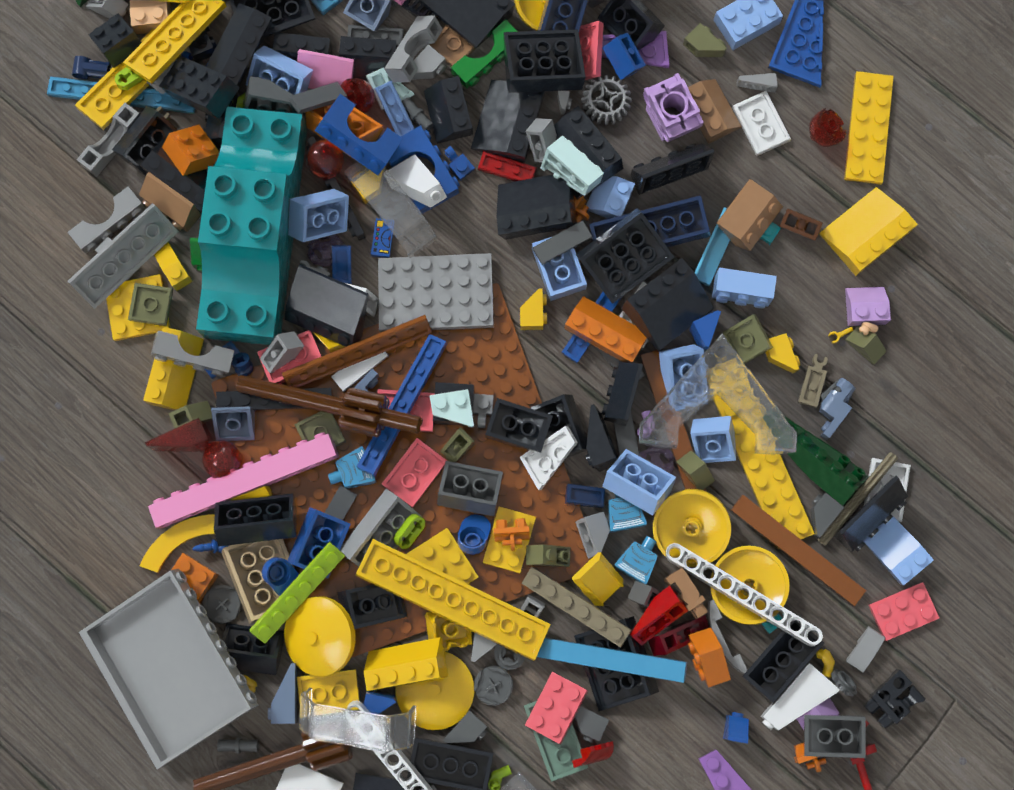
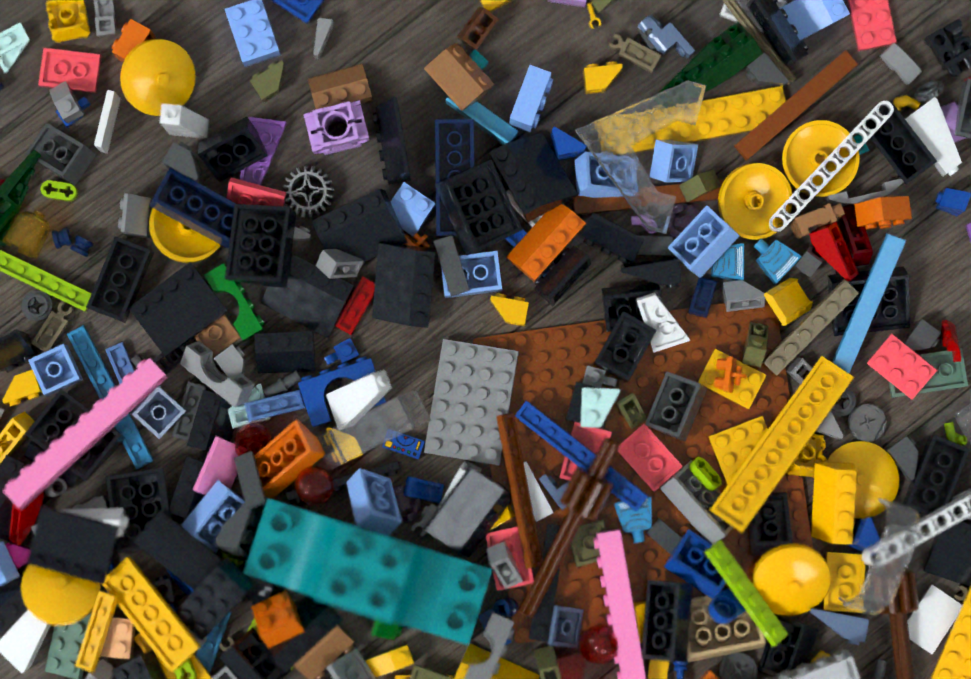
camera: 80 degrees left, 5 degrees up
blue arch [314,94,403,175] -> none
blue cap [457,515,491,555] -> none
light aqua wedge [540,135,604,196] -> none
blue brick [602,33,646,80] -> none
olive tile [722,314,773,366] -> none
white tile [732,91,791,156] -> none
none -> black slope [534,246,591,307]

